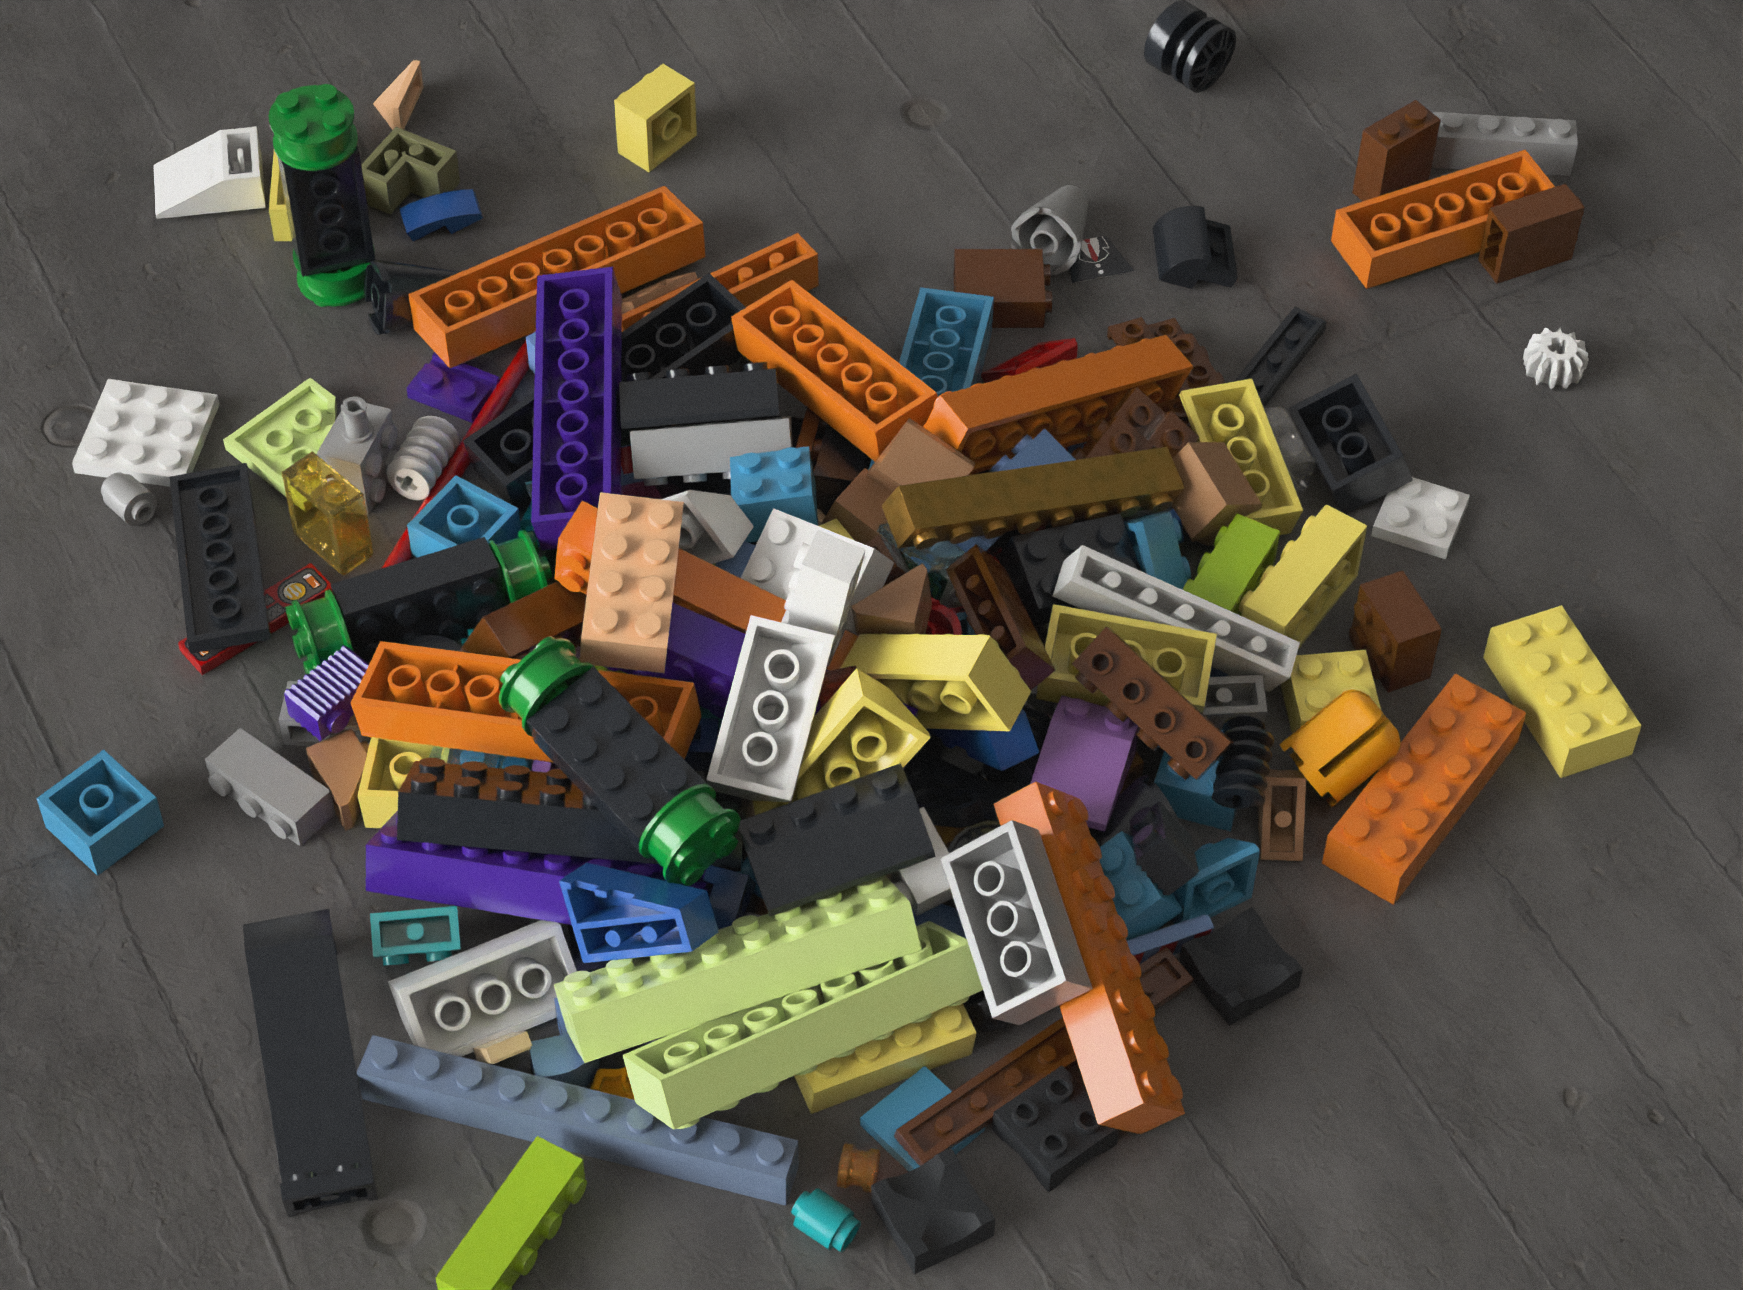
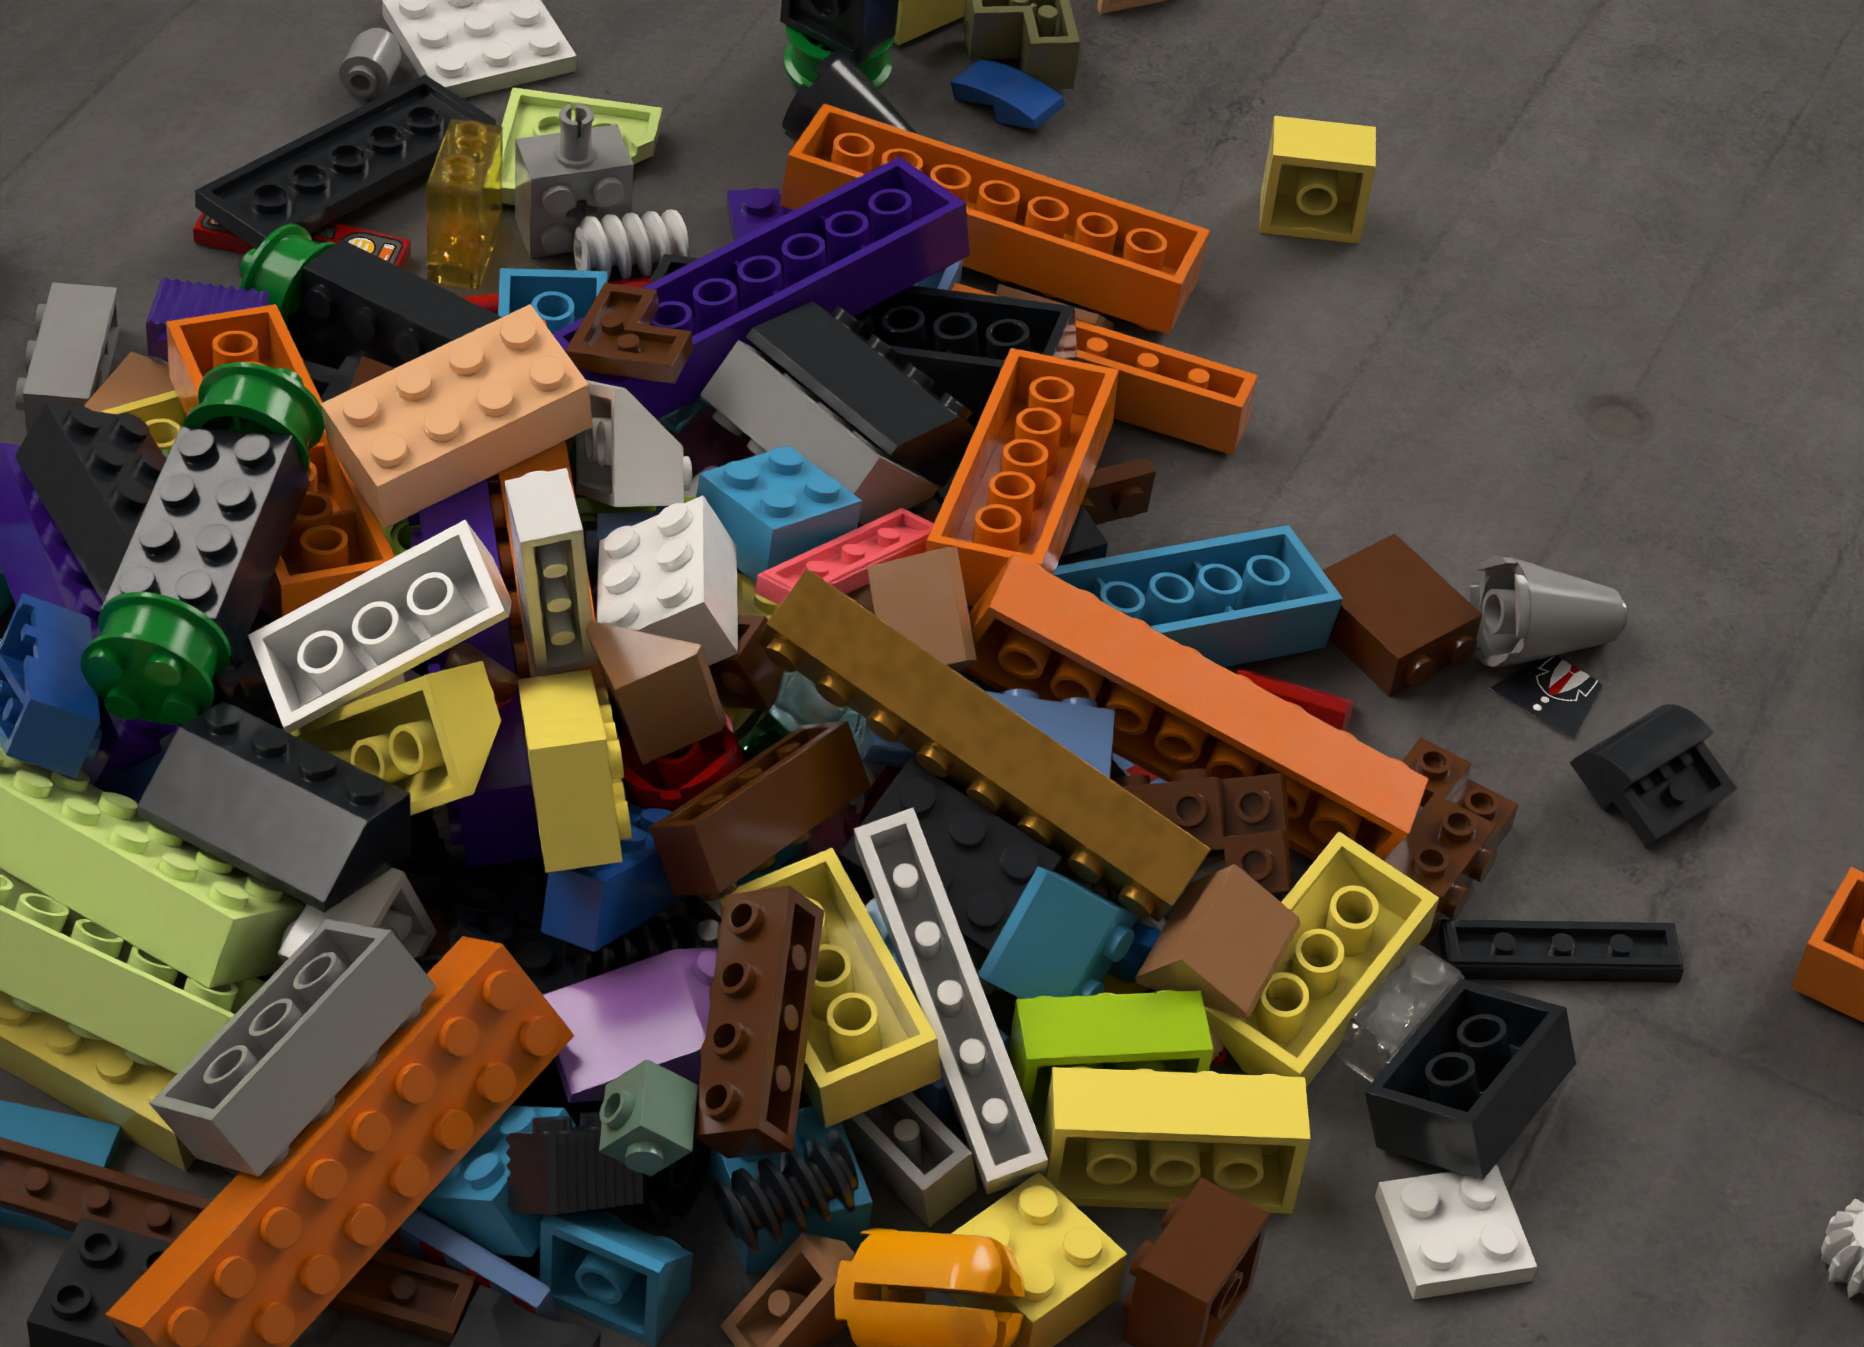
camera: 50 degrees right, 5 degrees down
none -> reddish brown plate [565,283,693,384]
none -> sand green brick [599,1059,698,1177]
none -> coral tile [755,508,934,605]

